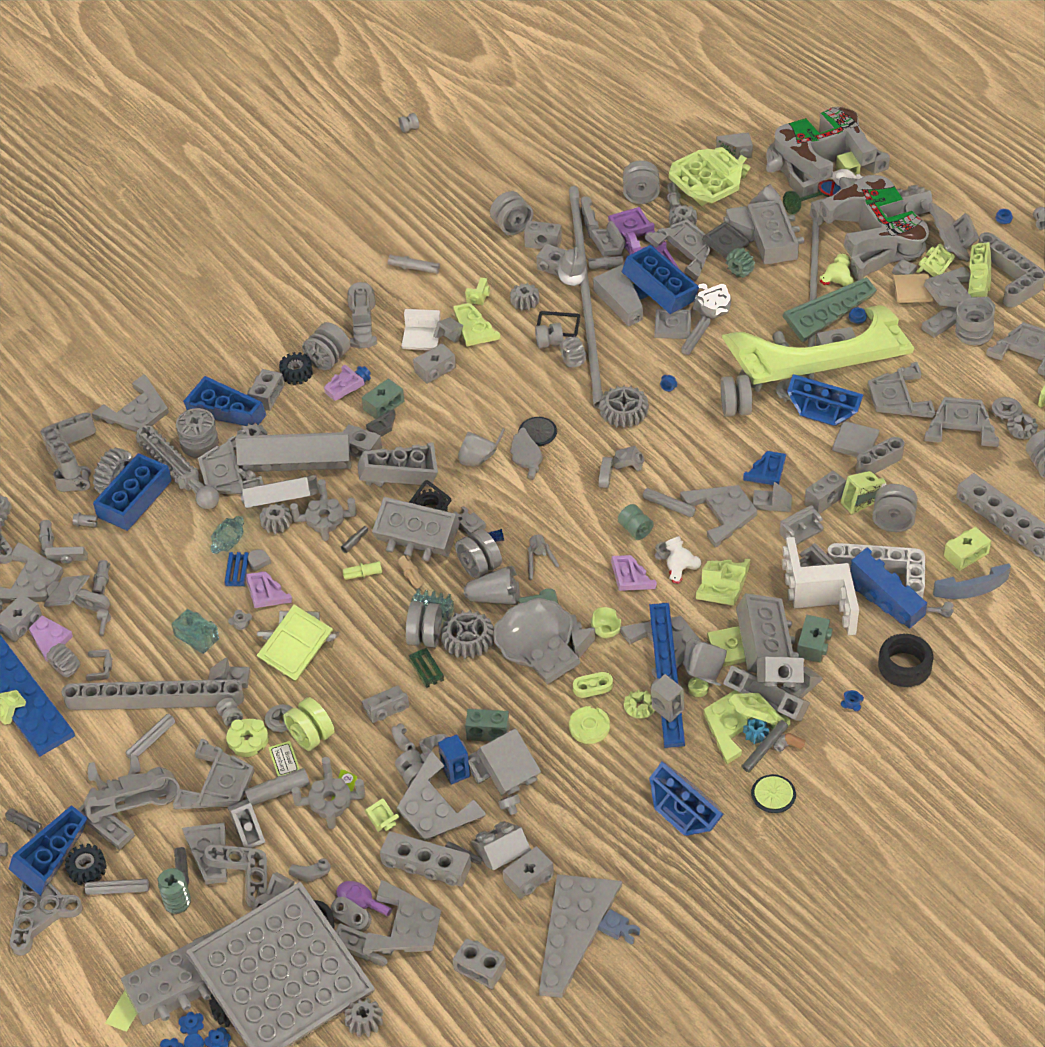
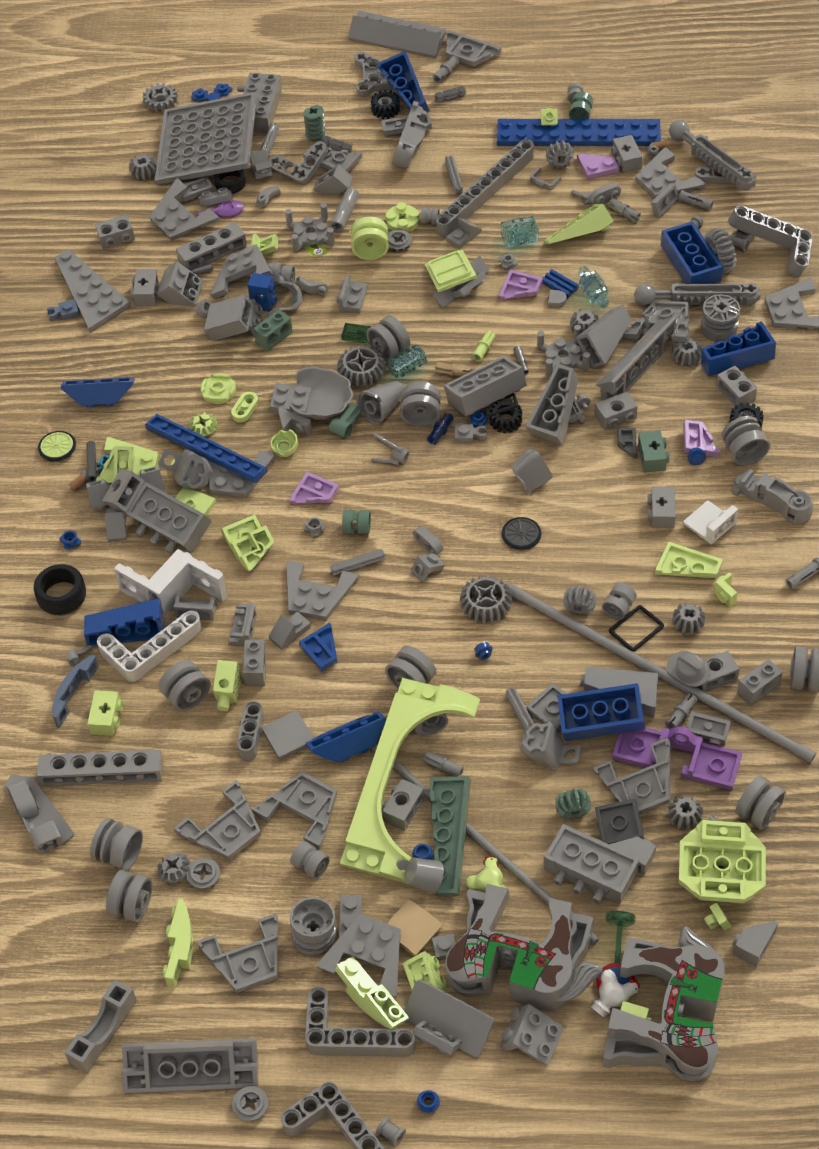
camera: 130 degrees right, 5 degrees up
light grey piece [44,575,90,607] -> none
light grey axle [85,879,150,895] -> none
light grey helmet [88,754,141,792] -> none
light grey wing [173,739,254,809] -> none
light grey panel [433,317,463,342] -> none
light grey animal [510,428,543,480] -> none
light grey hinge [581,196,599,239] -> none
light grey brick [651,674,684,723] -> none
white animal [665,536,701,584] -> none
light grey piece [750,184,781,204] -> none
sand green brick [797,614,833,663] -> none
none -> light grey wheel [290,841,330,879]
none -> light grey hat [396,857,444,894]
none -> yellowish green wedge [543,204,614,244]

